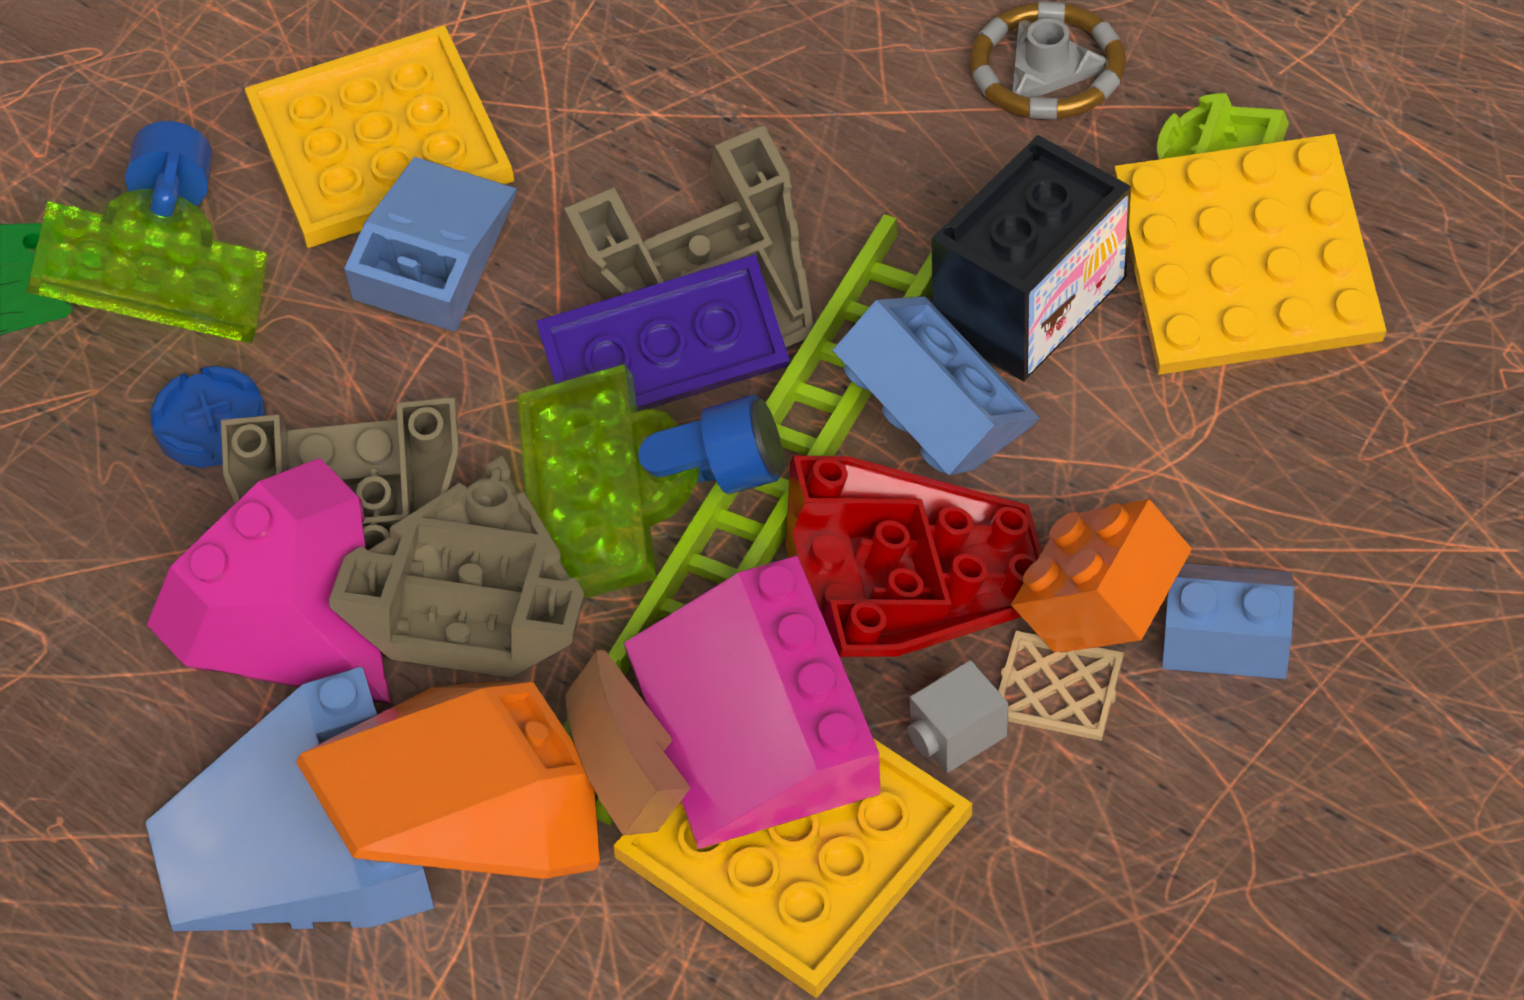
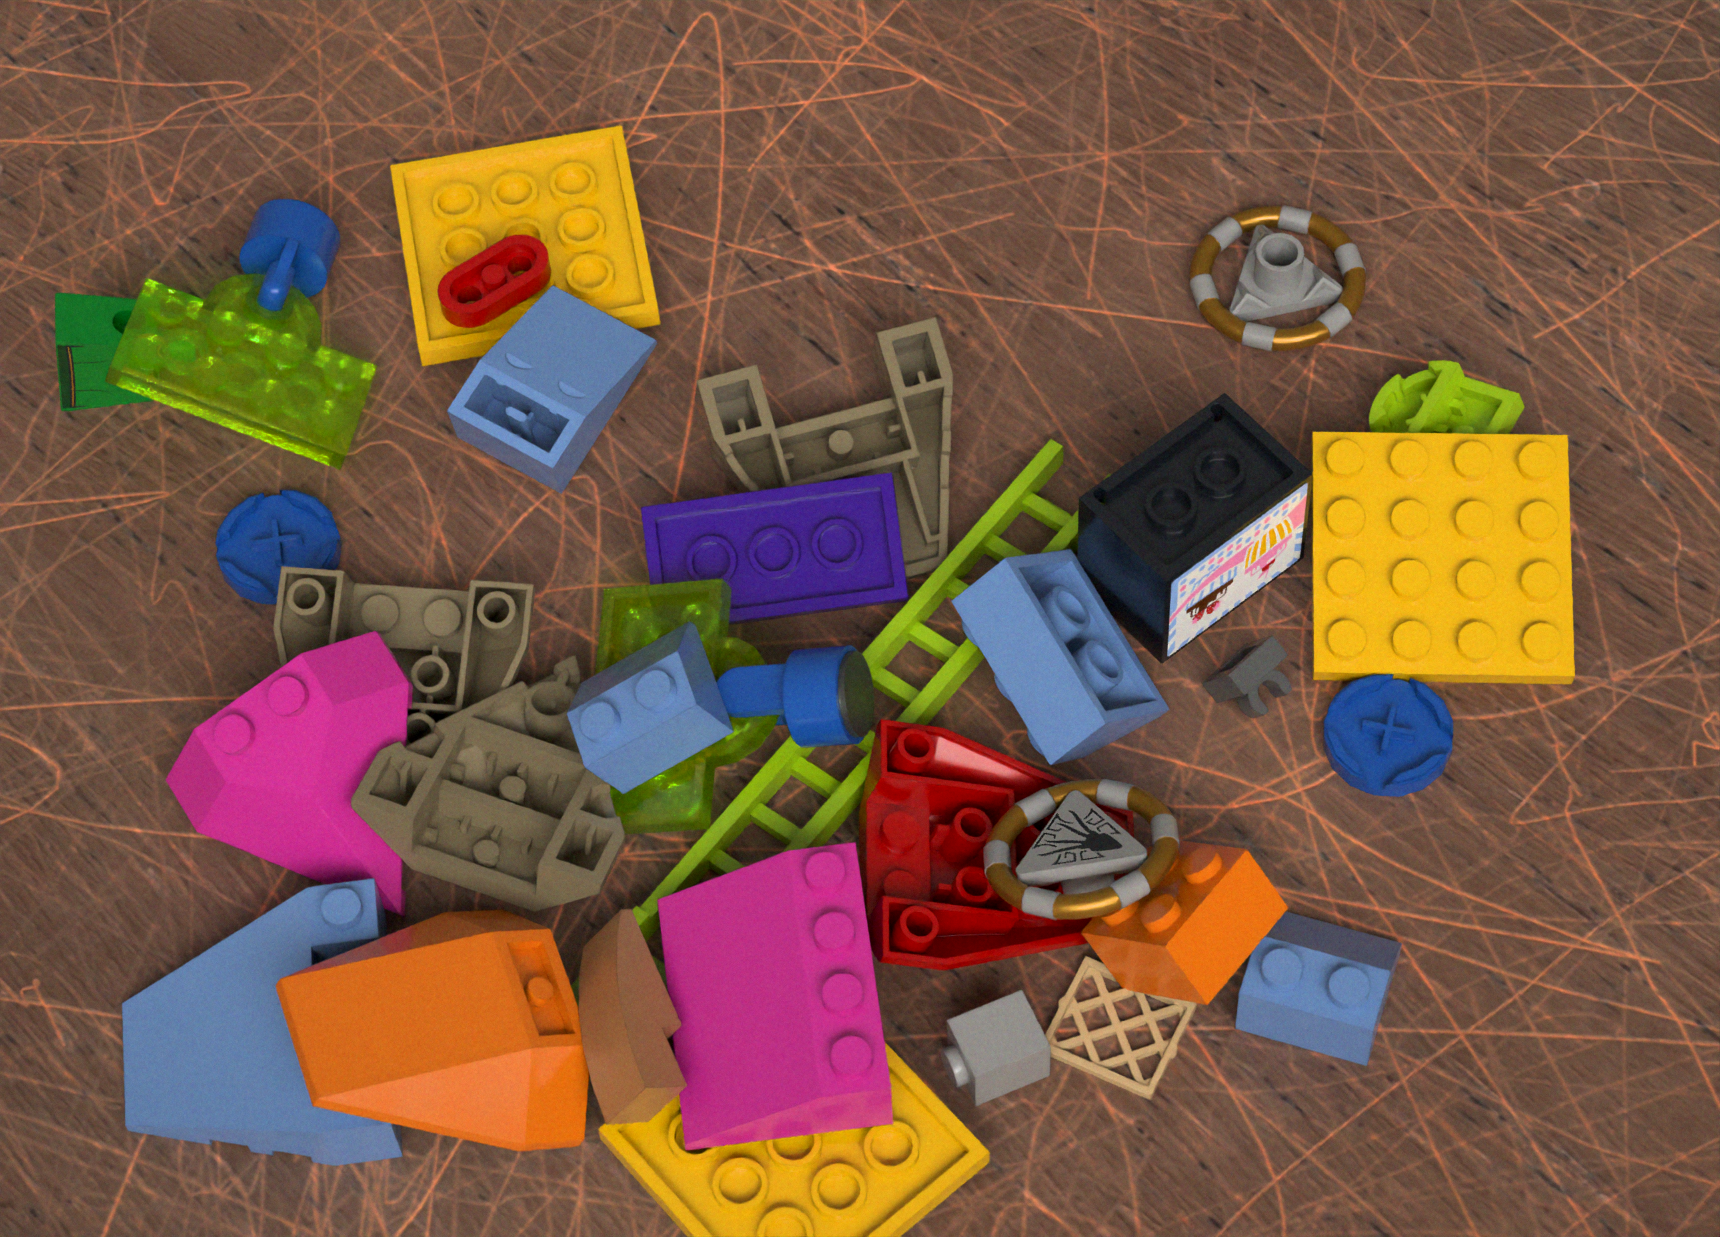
camera: 10 degrees right, 5 degrees up
none -> red plate [438,235,551,328]
none -> medium blue slope [567,621,734,794]
none -> piece [983,779,1180,920]
none -> dark grey tile [1202,635,1292,719]
none -> blue tile [1323,674,1453,797]

